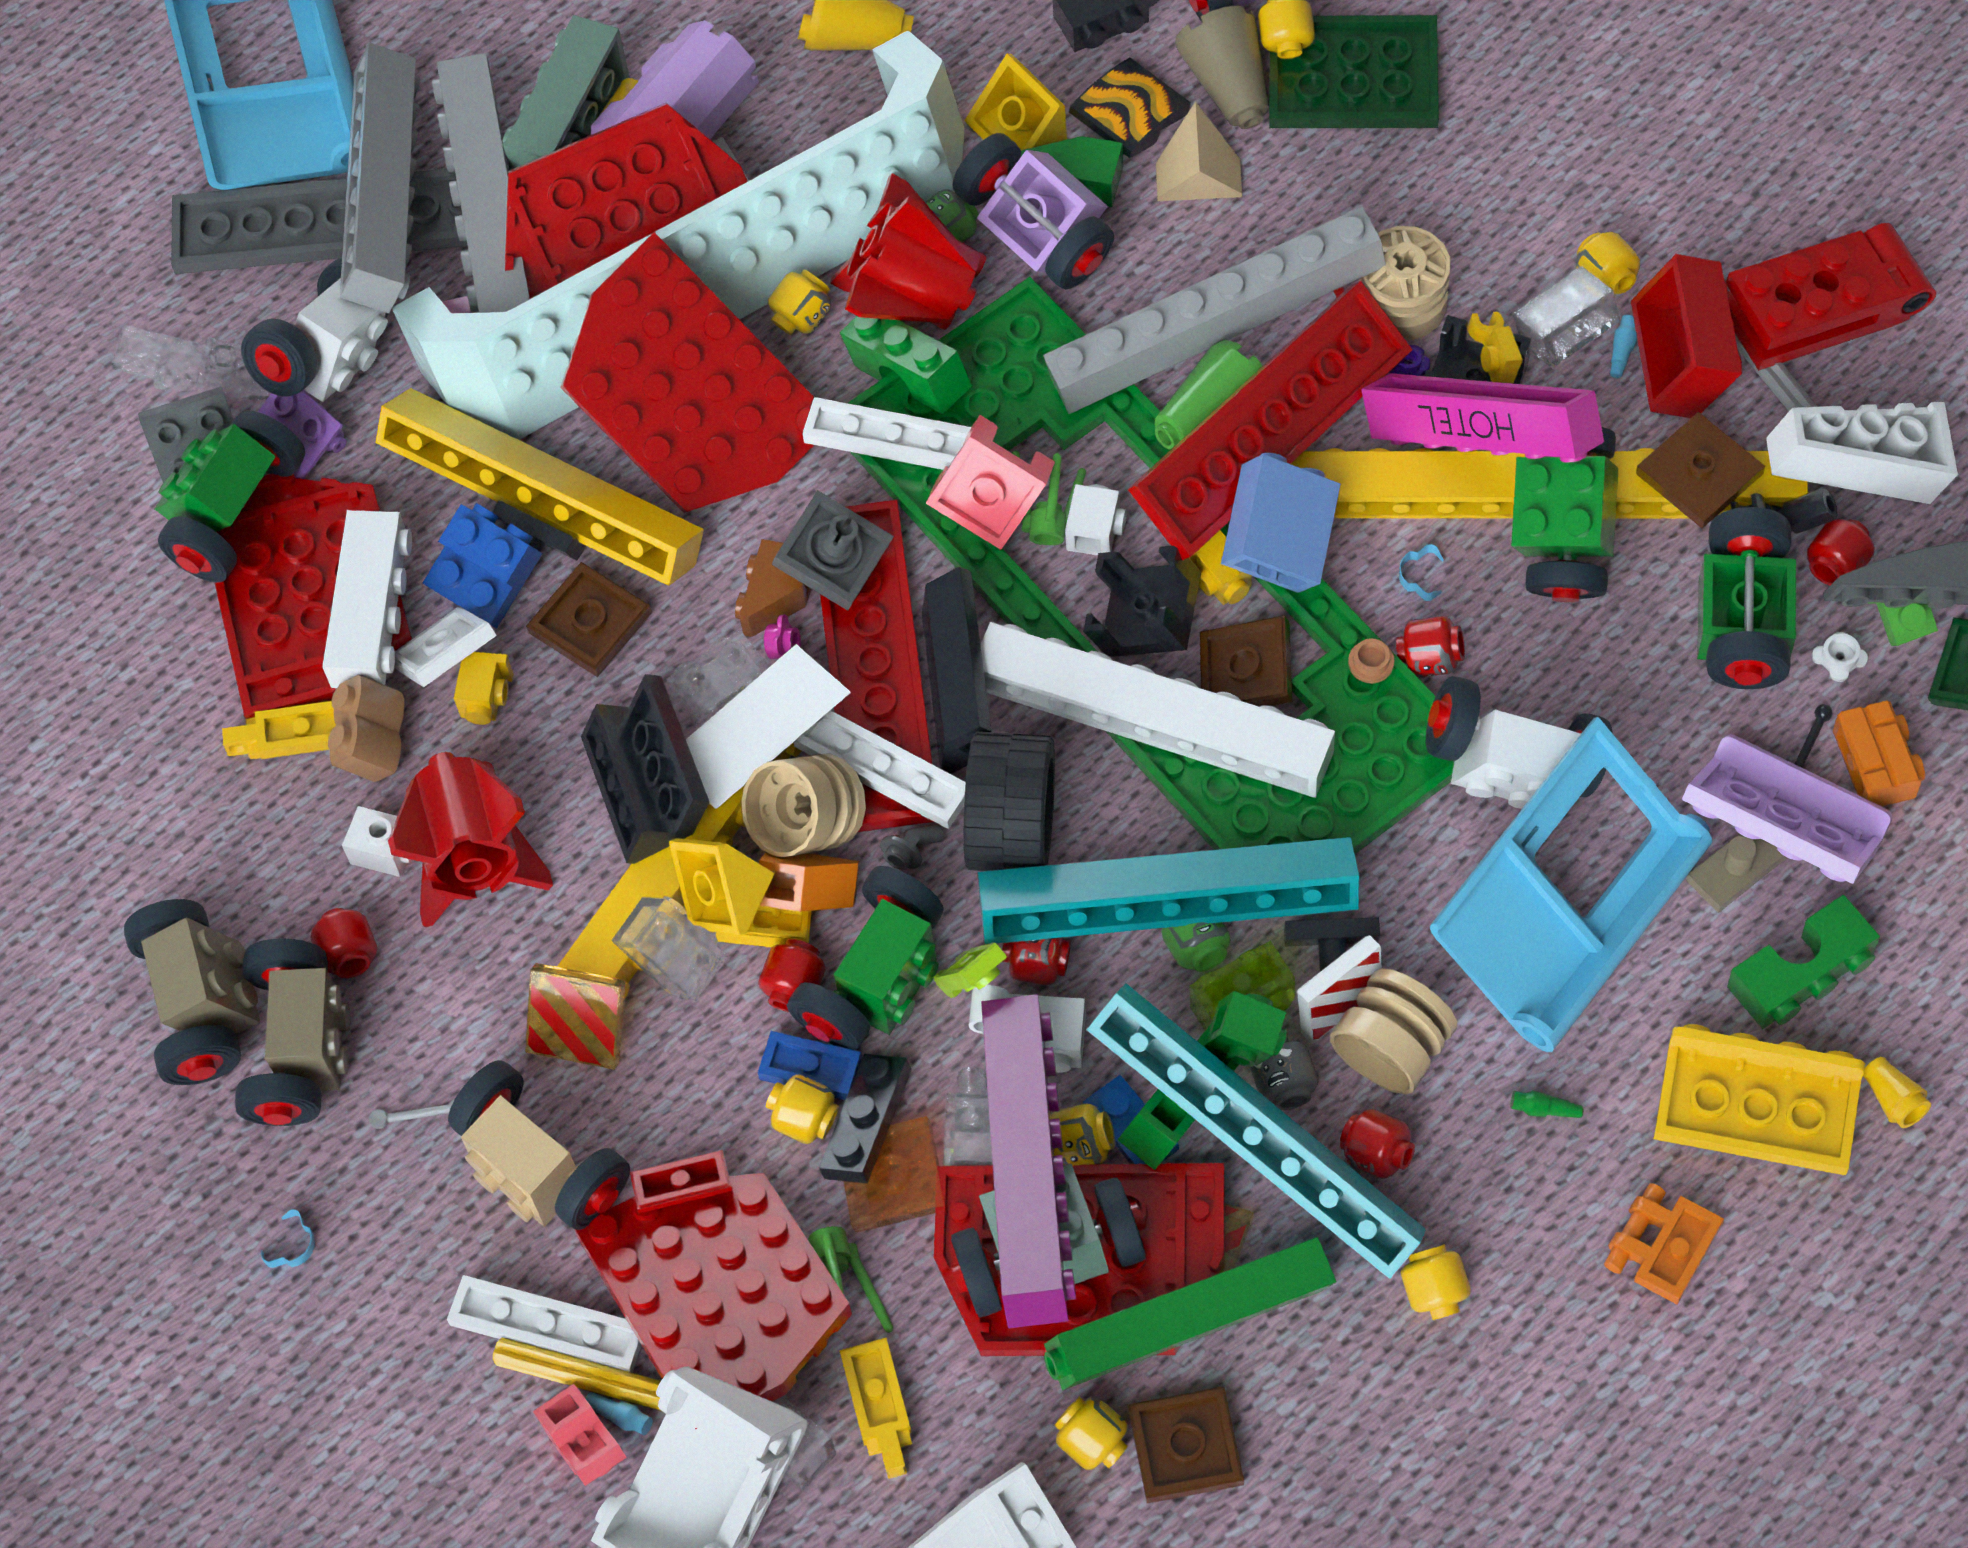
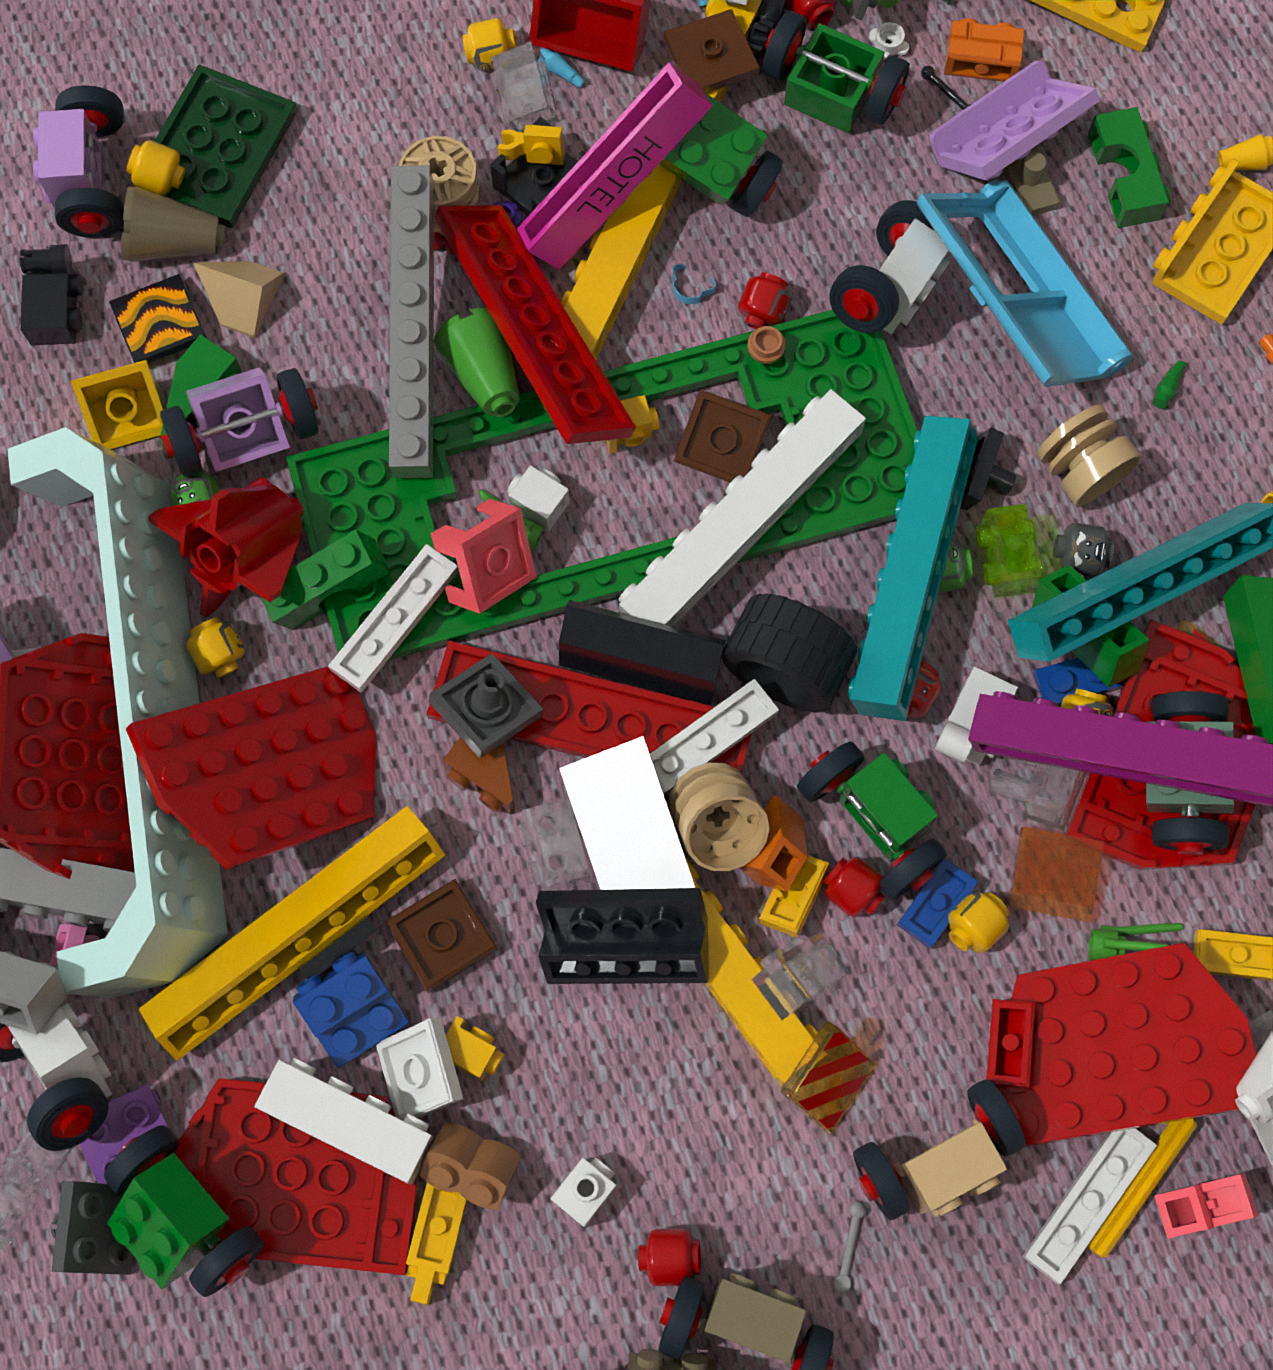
camera: 75 degrees left, 10 degrees up
red brick [388,752,553,927] -> none
medium azure piece [585,1392,653,1435] -> none
yellow slope [669,838,775,935] -> none
dark pink plate [764,615,801,659] -> none
black plate [819,1054,912,1184] -> none
dark grey plate [880,824,944,870] -> none
lime hinge [933,942,1007,998] -> none
black panel [1083,546,1201,657] -> none
green brick [1205,991,1287,1067] -> none
medium blue brick [1221,453,1341,593] -> none
white tile [1297,935,1382,1044] -> none
red head [1340,1109,1415,1179] -> none

